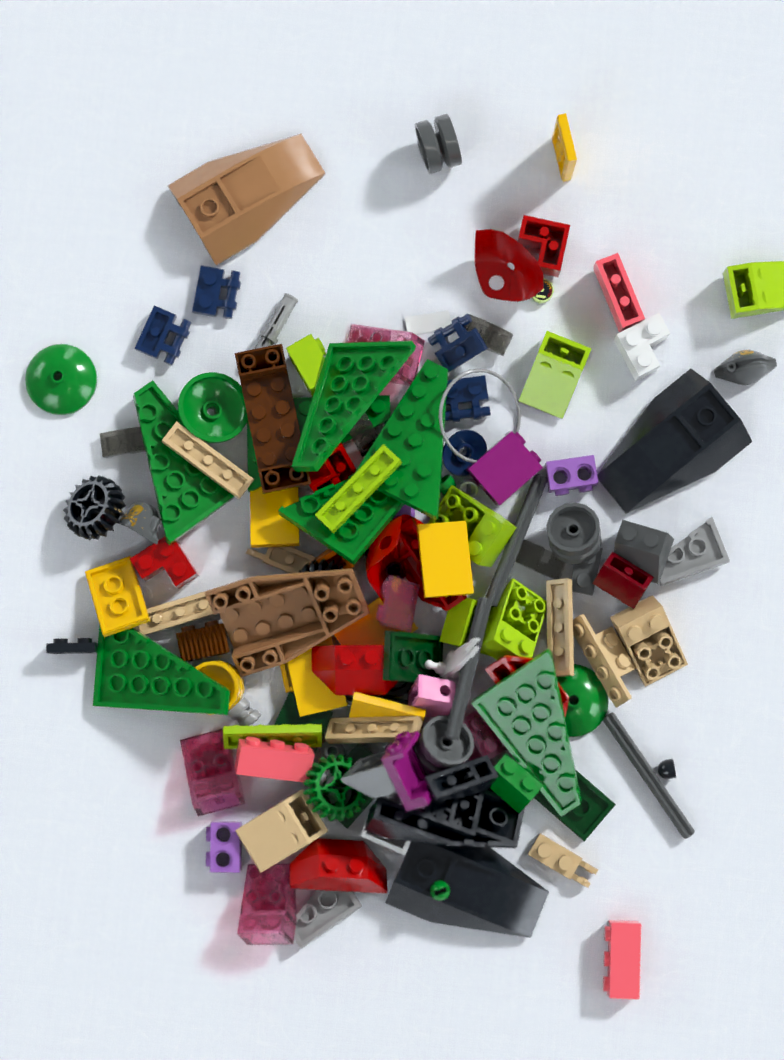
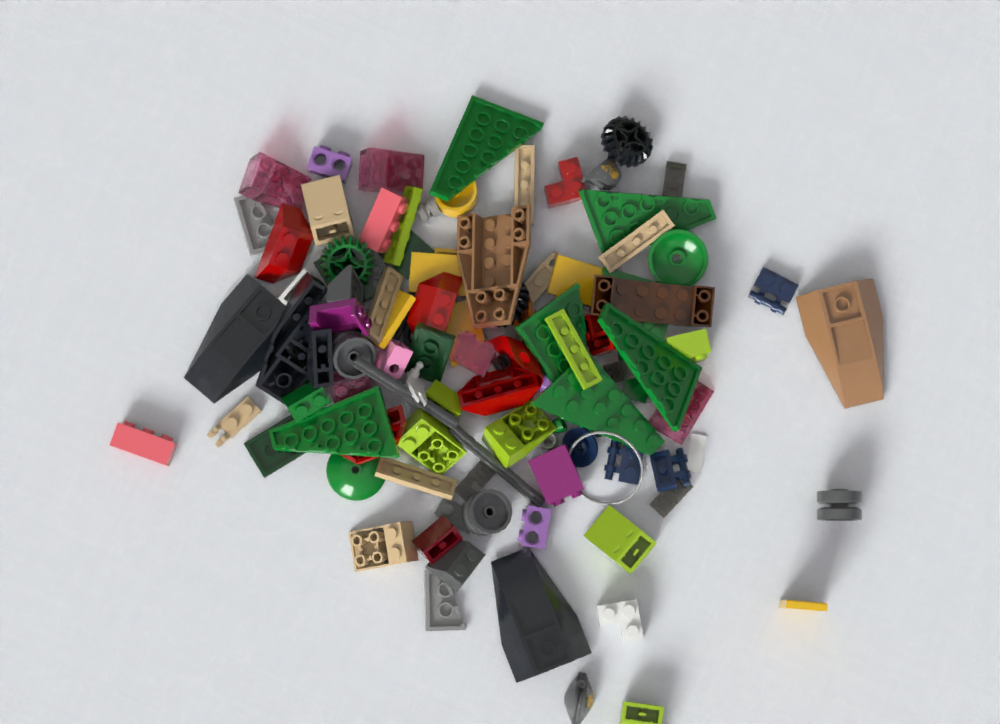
camera: 105 degrees right, 0 degrees up
green dish [25,344,97,415] -> none
black plate [46,638,98,654] -> none
yellow tile [85,556,151,638] -> none
dark blue plate [135,305,192,366] -> none
reddish brown brick [176,620,231,662] -> none
light grey pin [255,293,298,349] -> none
yellow tile [417,521,474,598] -> none
green hinge [430,880,450,901] -> none
red piece [474,229,544,302] -> none
red brick [518,215,570,277] -> none
tile [532,278,554,303] -> none
tan bracket [573,614,636,708] -> none
coral brick [593,253,645,333] -> none
dark grey axle [603,712,695,839] -> none
black hinge [658,759,676,779] -> none

